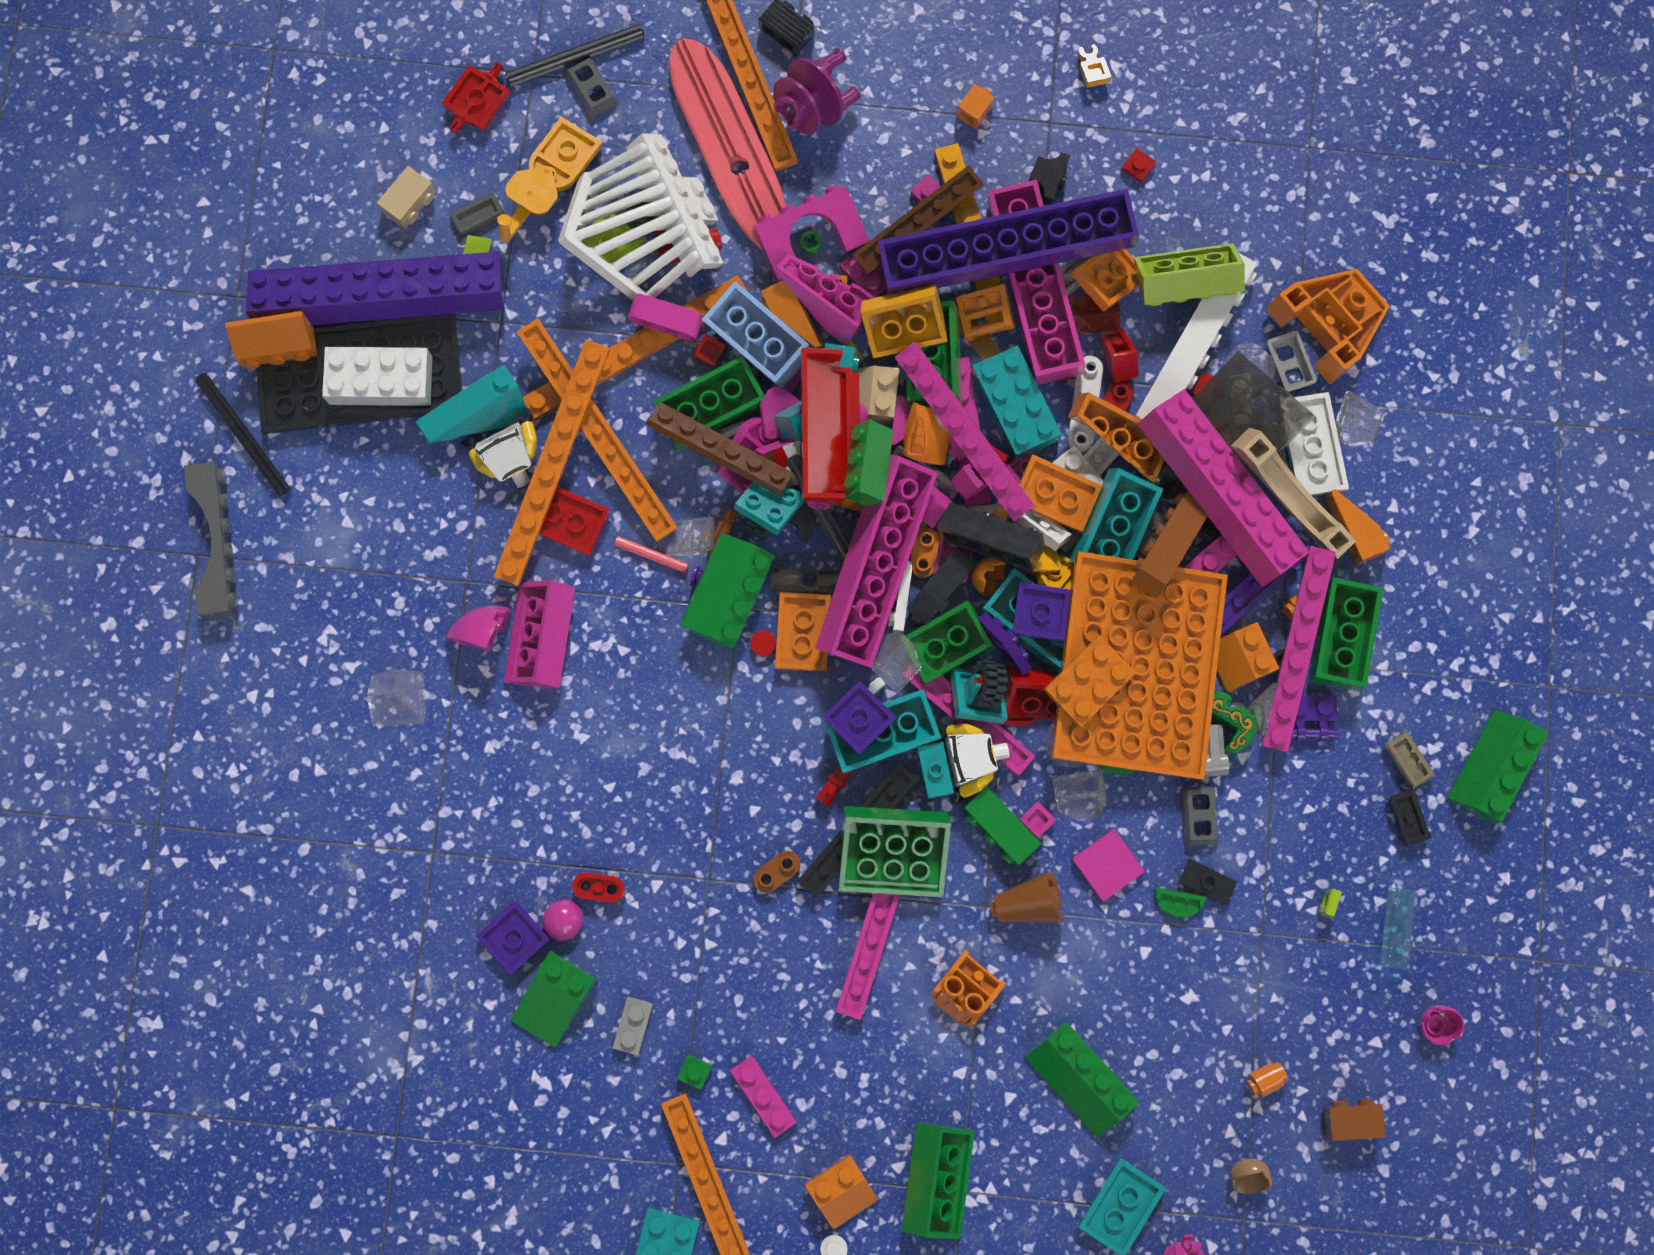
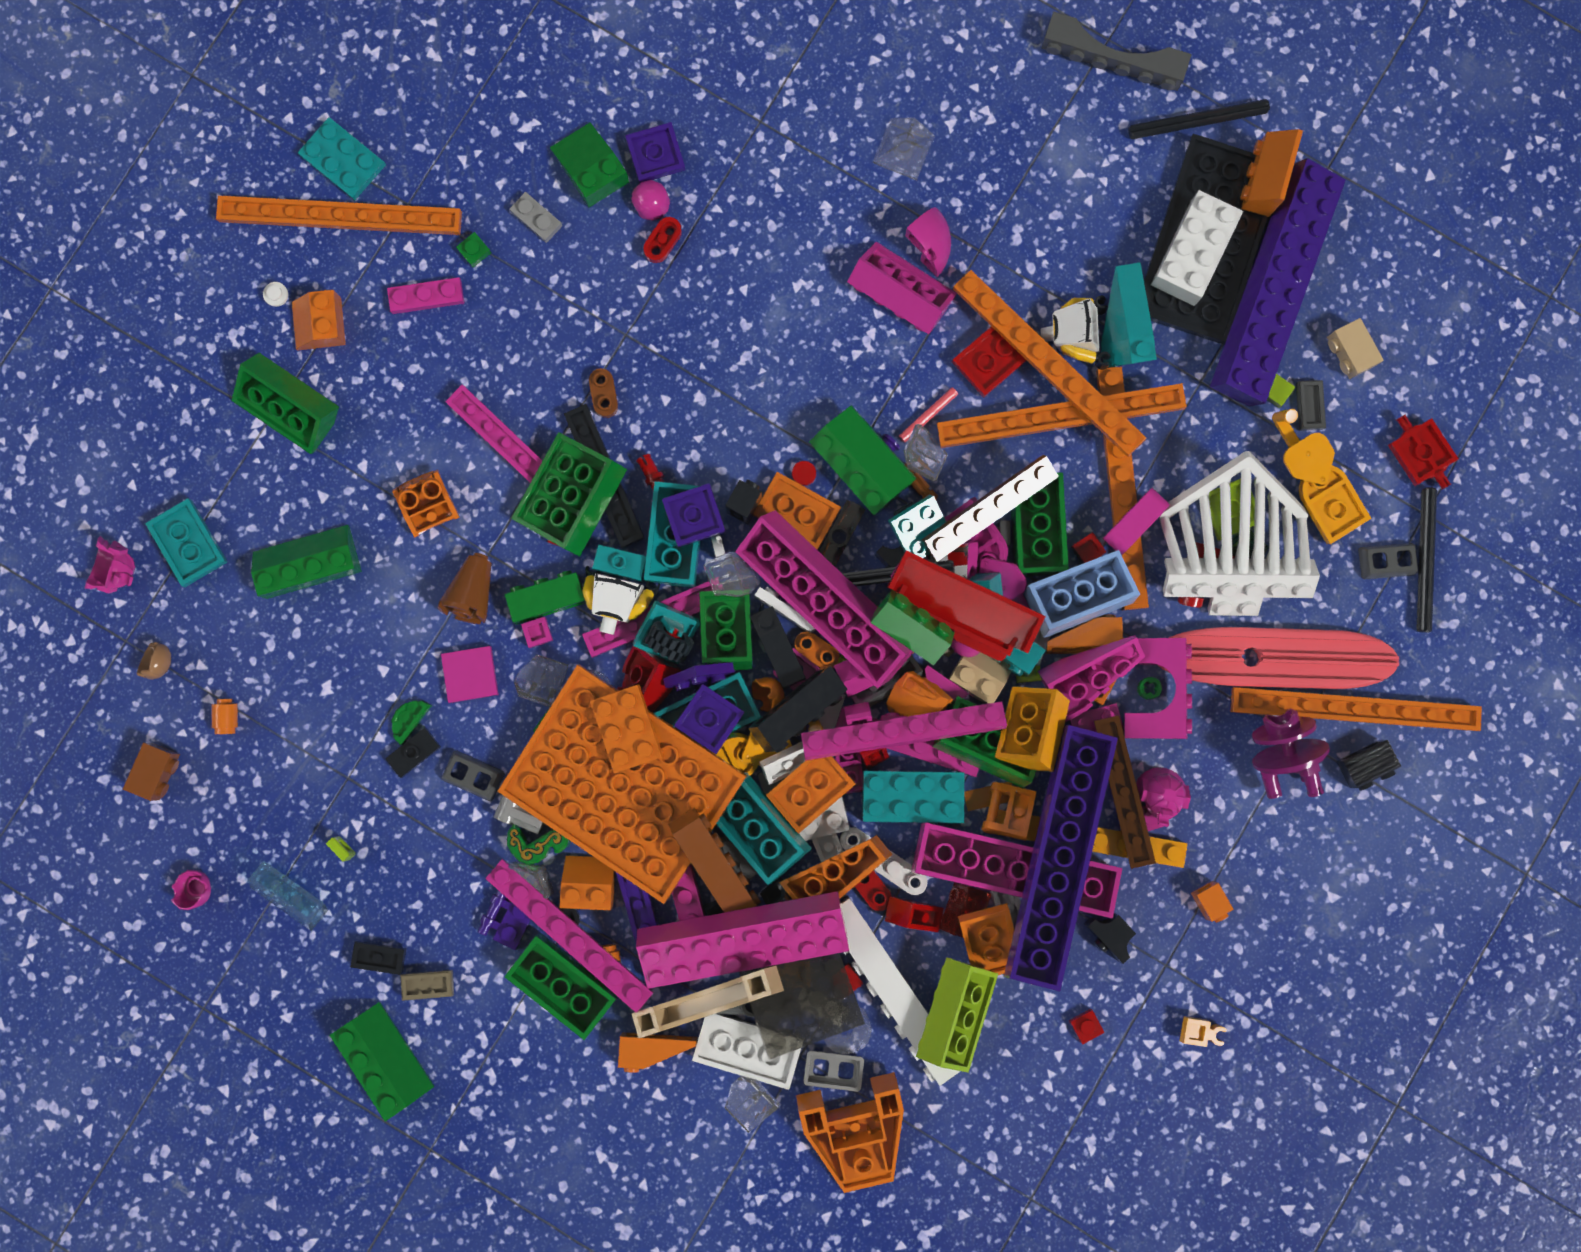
camera: 115 degrees right, 5 degrees up
none -> black brick [725,480,762,525]
none -> dark pink helmet [1136,767,1191,827]

